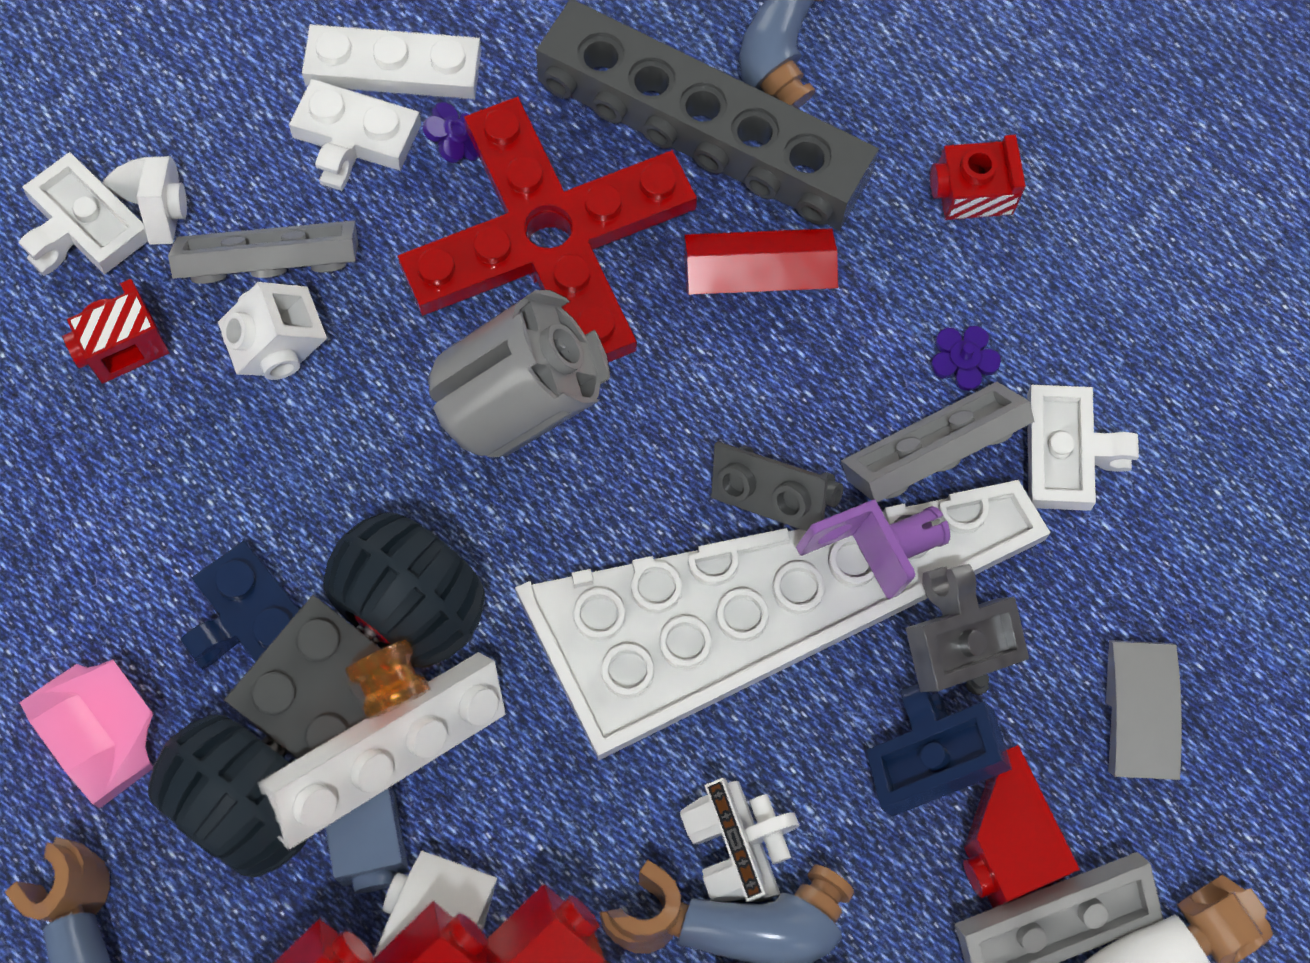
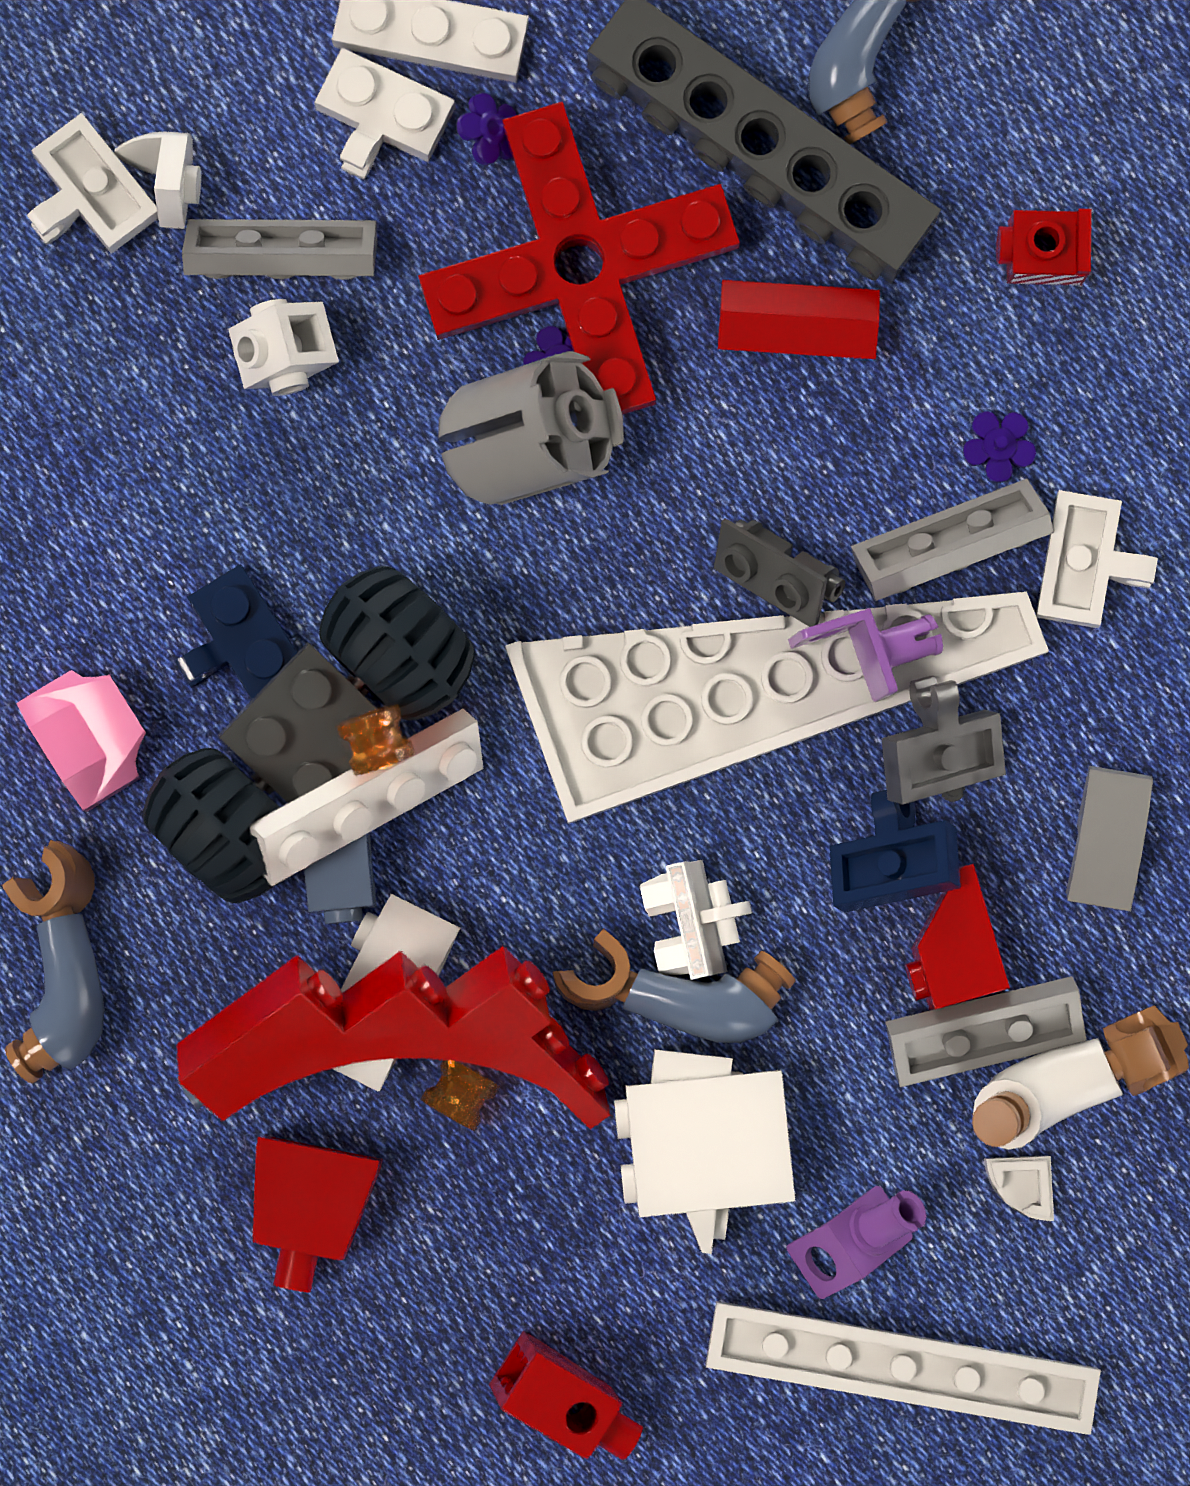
camera: 10 degrees right, 15 degrees up
red brick [62,279,169,384] -> none

